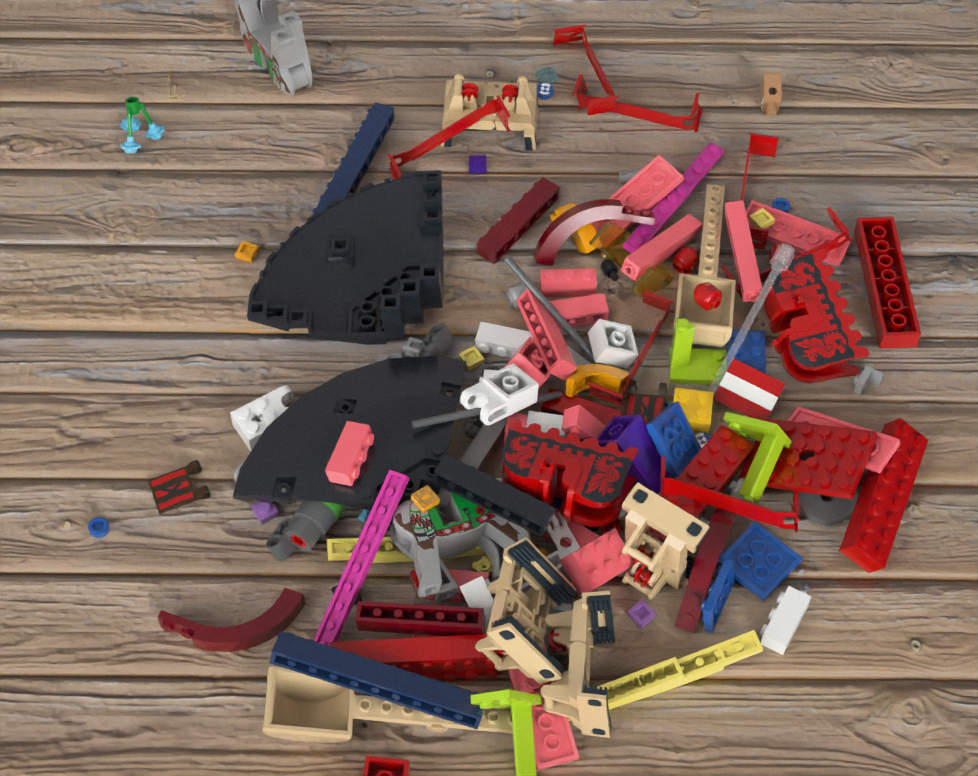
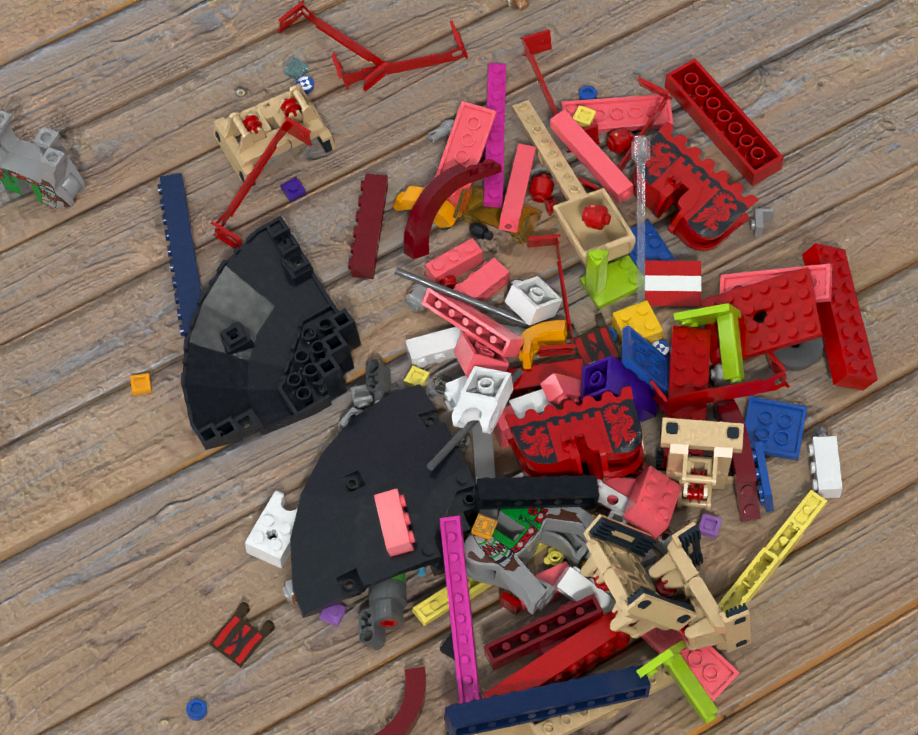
camera: 30 degrees left, 5 degrees up
none -> red bush [440,276,458,289]

